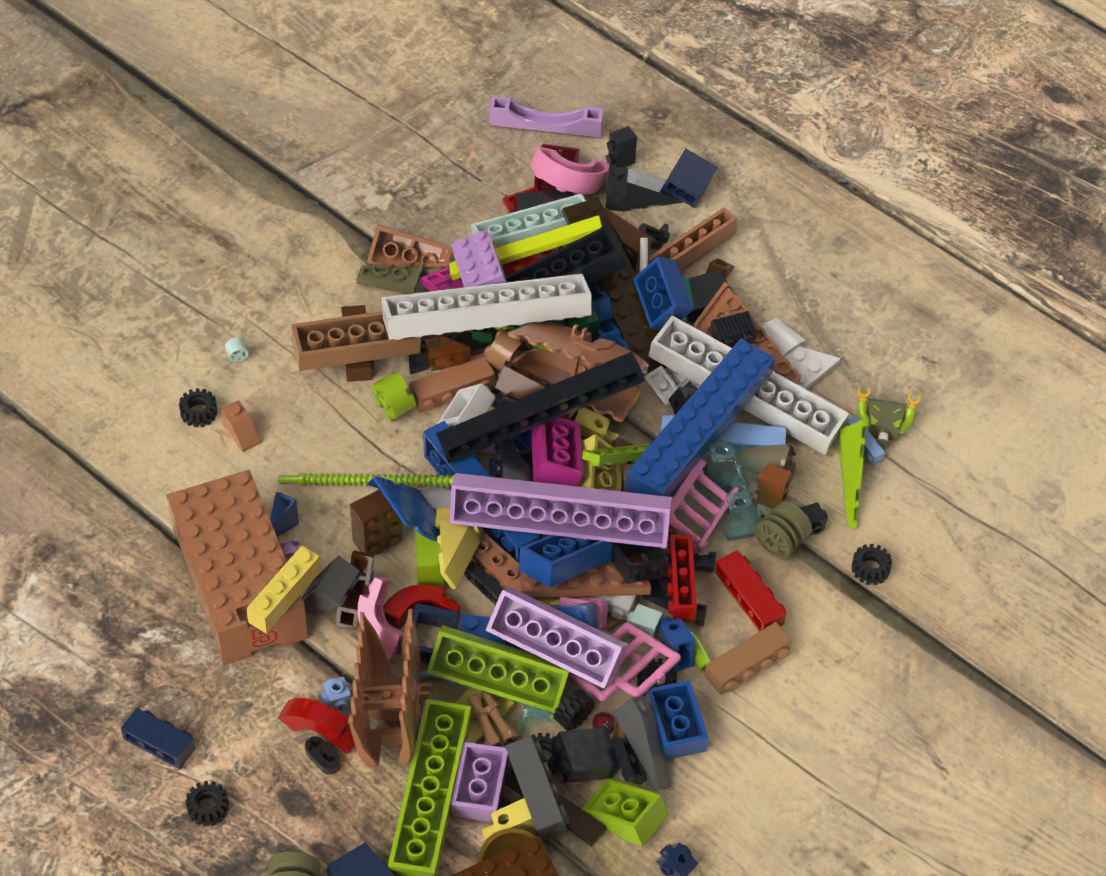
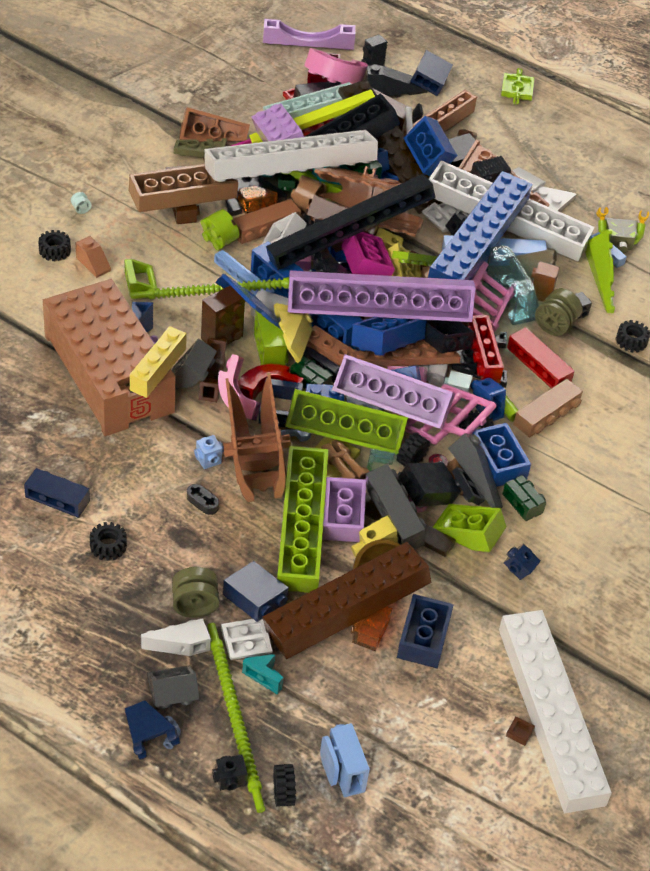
camera: 10 degrees left, 5 degrees down
red arch [278,698,355,753] -> none
none -> lime tile [124,259,157,297]
none -> light blue piece [214,250,274,296]
none -> dark green brick [290,356,333,389]
none -> lime plate [501,68,535,104]
none -> dark green brick [502,475,546,521]

